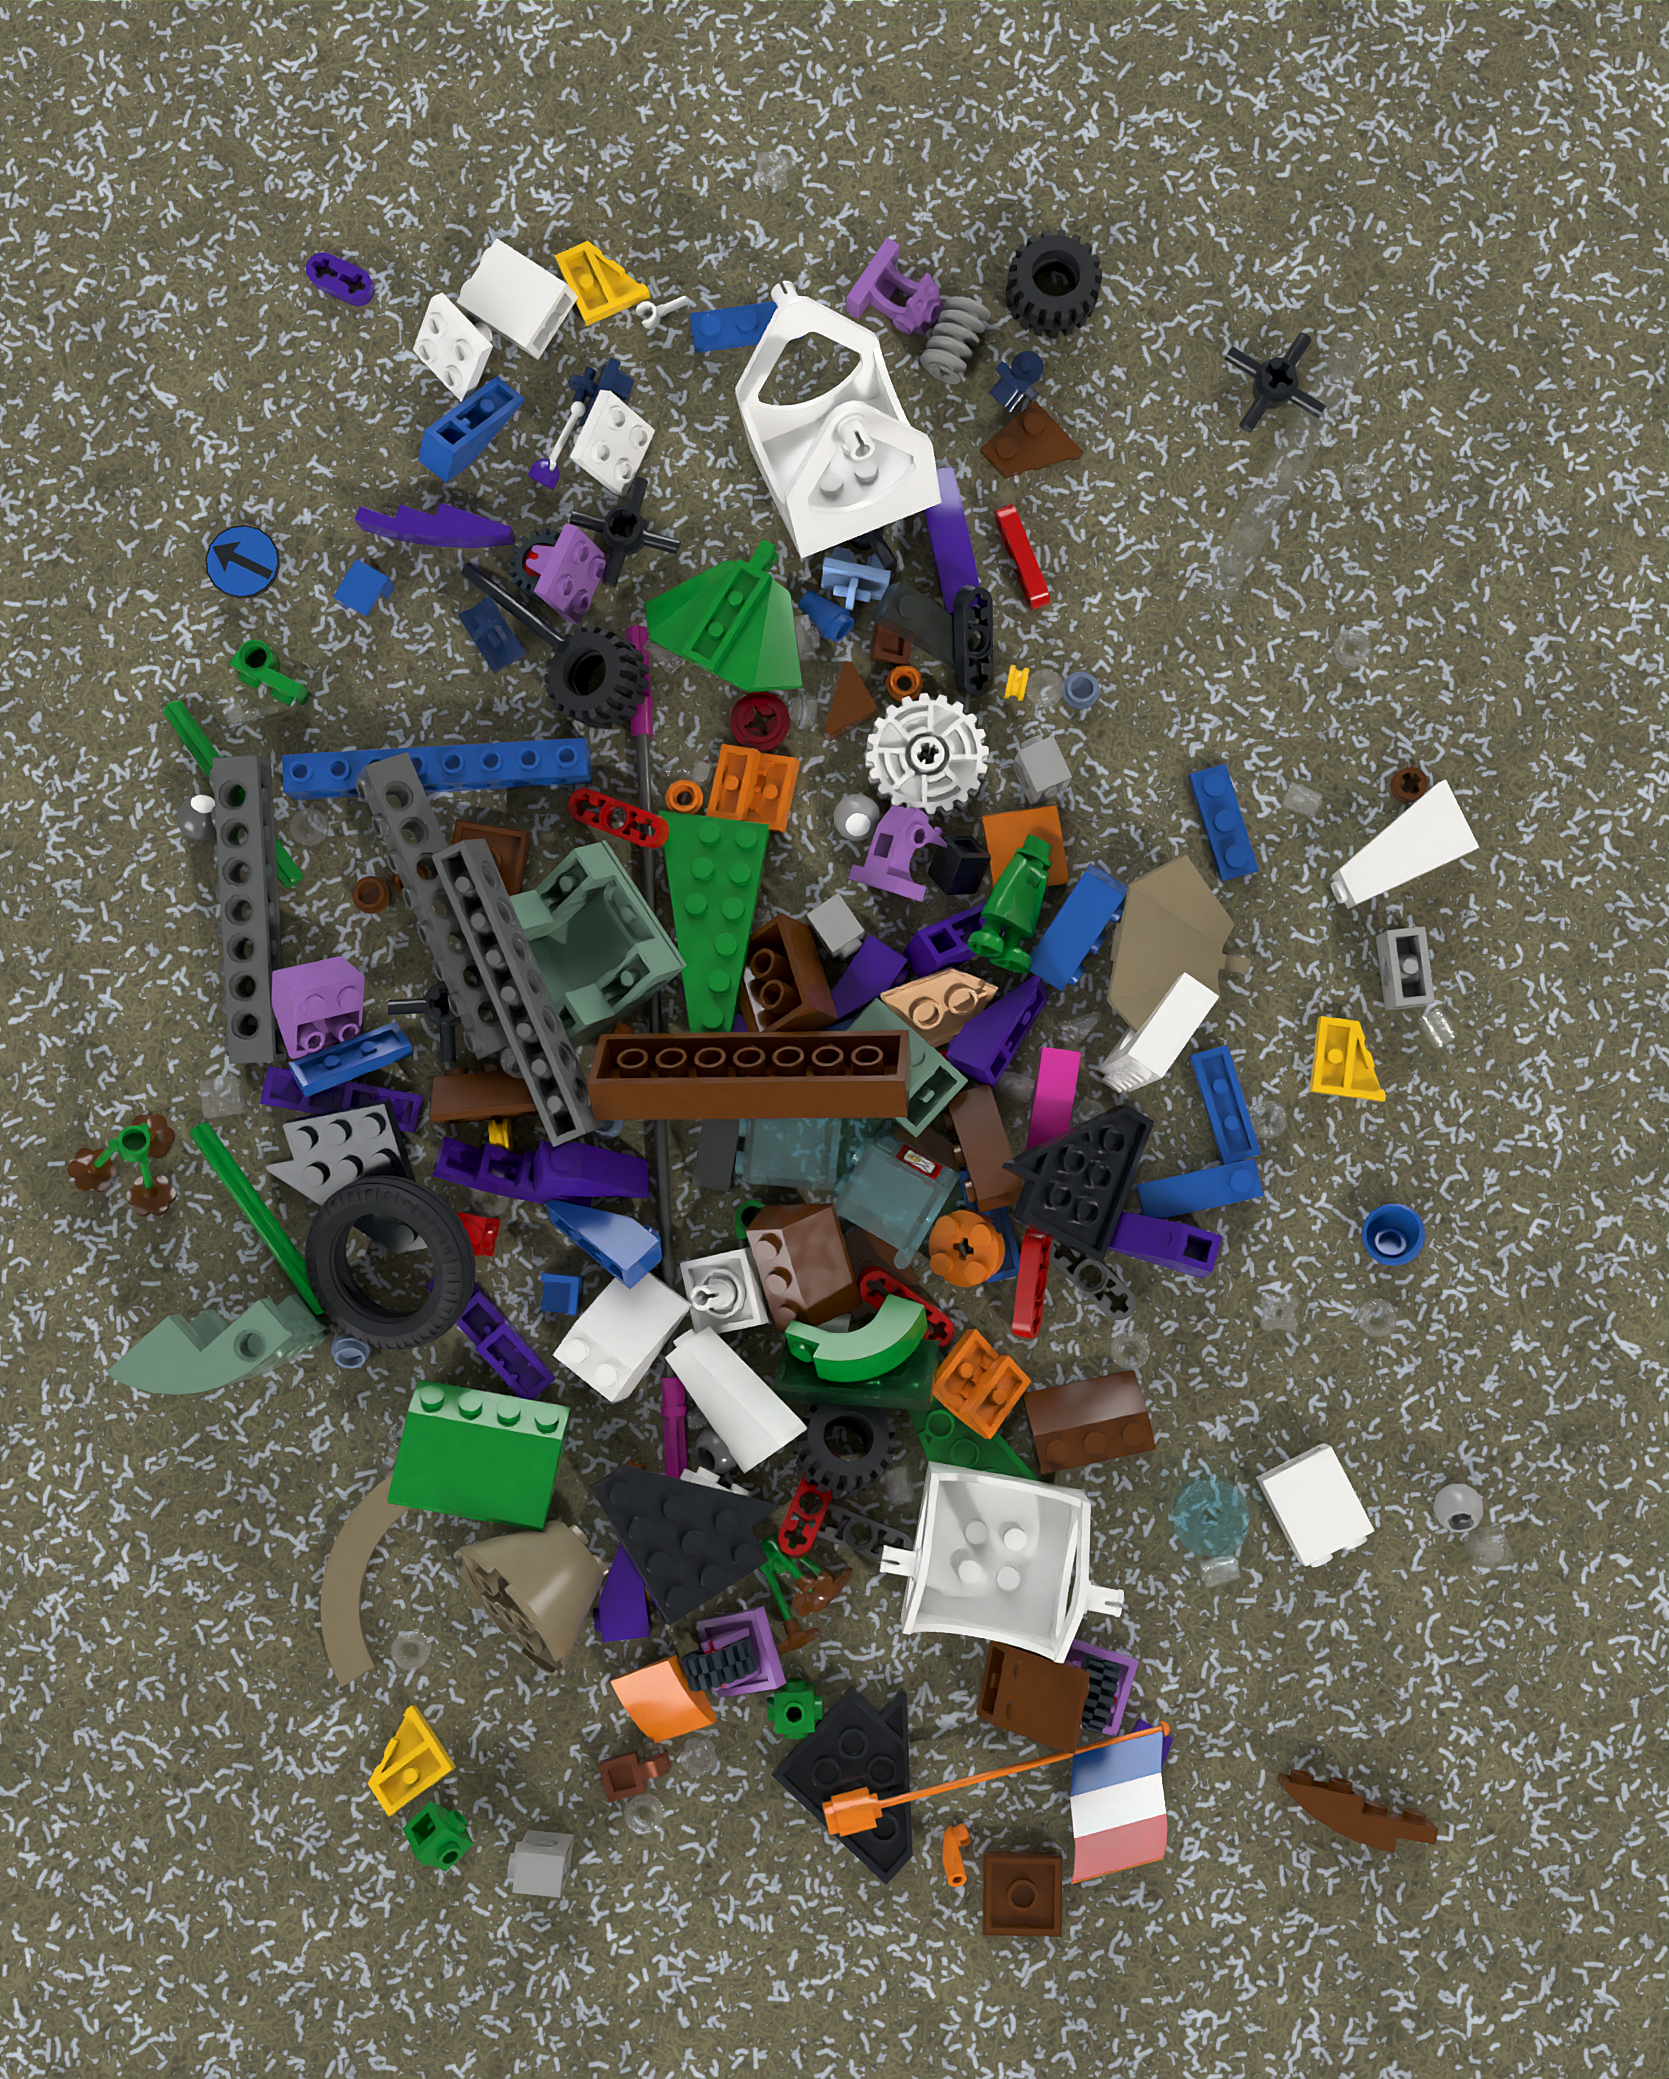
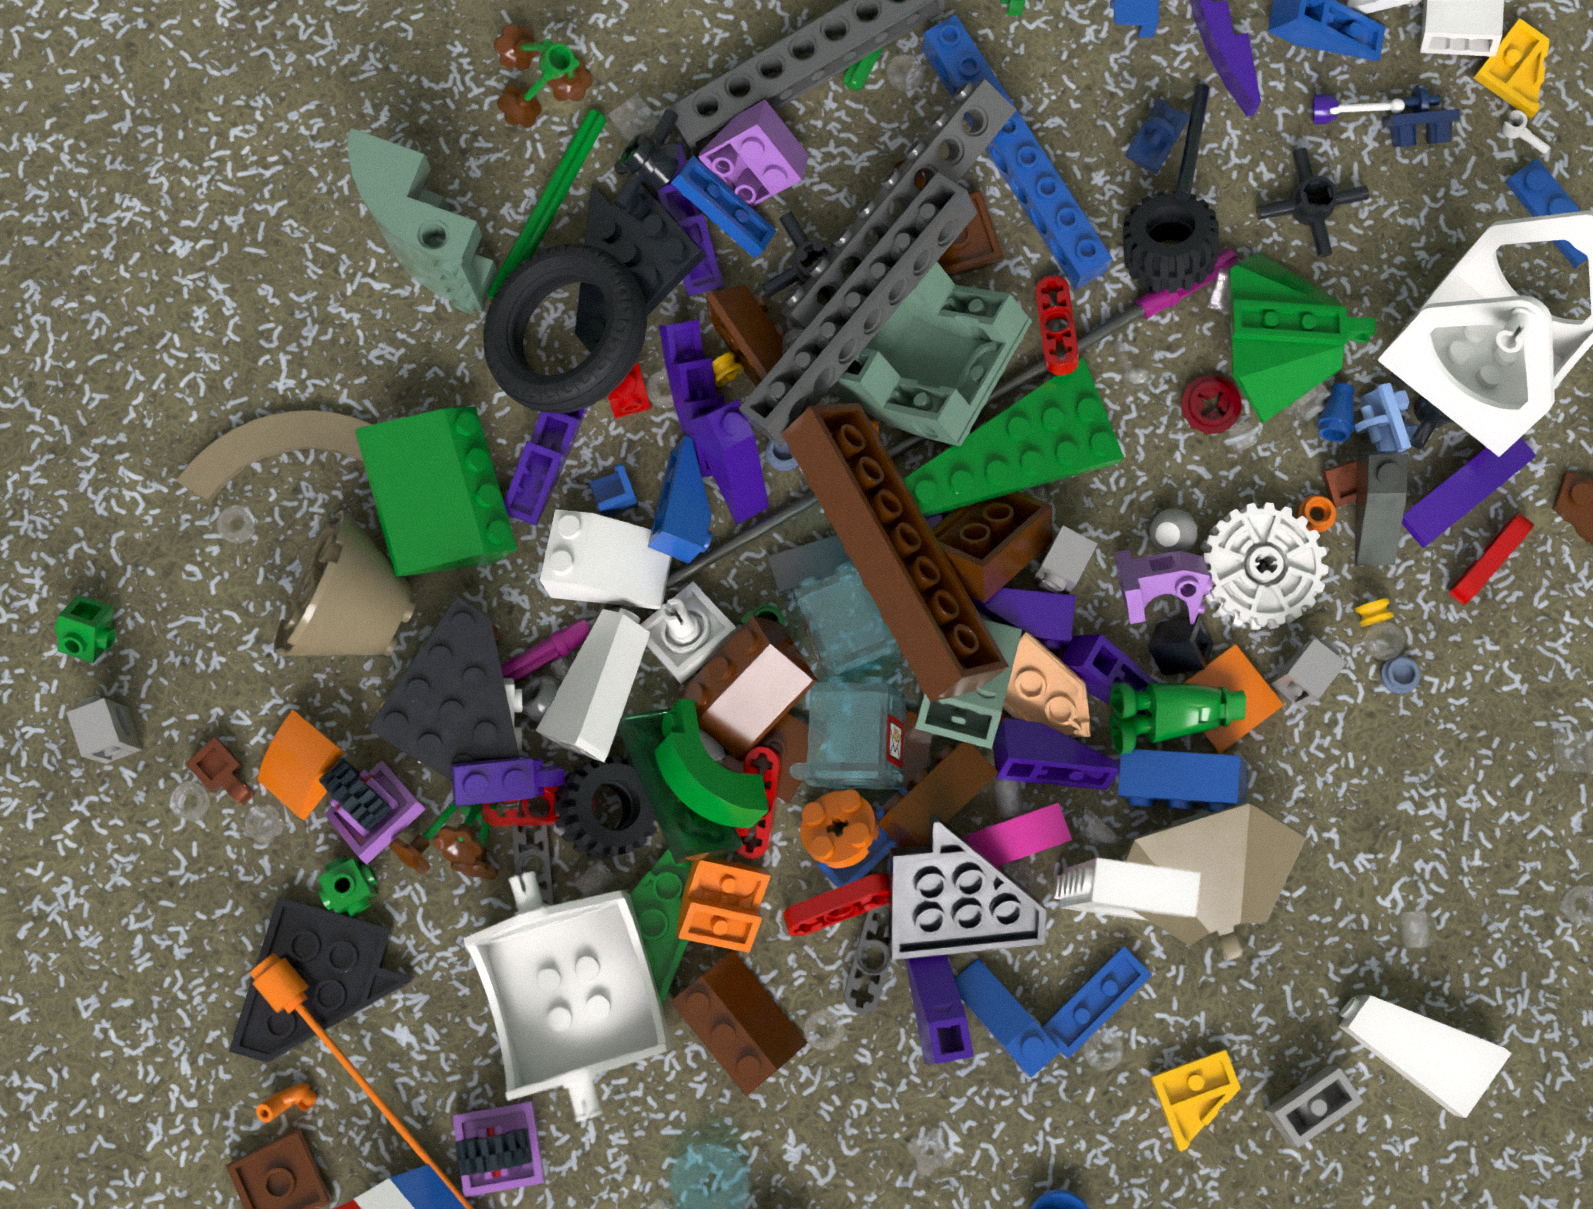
camera: 60 degrees right, 5 degrees down
sand blue plate [331,1334,371,1369] -> none
reddish brown plate [352,876,391,914] -> none
yellow wing [368,1705,456,1817] -> none
medium lavender plate [508,523,609,626] -> none
white plate [570,390,655,496] -> none
dark purple slope [593,1542,652,1642] -> none
orange plate [666,780,703,815] -> none
orange slope [706,744,800,834] -> none
reddish brown slope [824,661,878,741] -> none
black beam [954,584,994,696] -> none
reddish brown slope [976,1640,1090,1754] -> none
blue plate [1188,764,1259,882] -> none
reddish brown bush [1390,767,1428,803] -> none
clear hinge [1417,1007,1458,1049] -> none
none -> dark purple hinge [451,756,565,806]
none -> black bar [614,109,679,210]

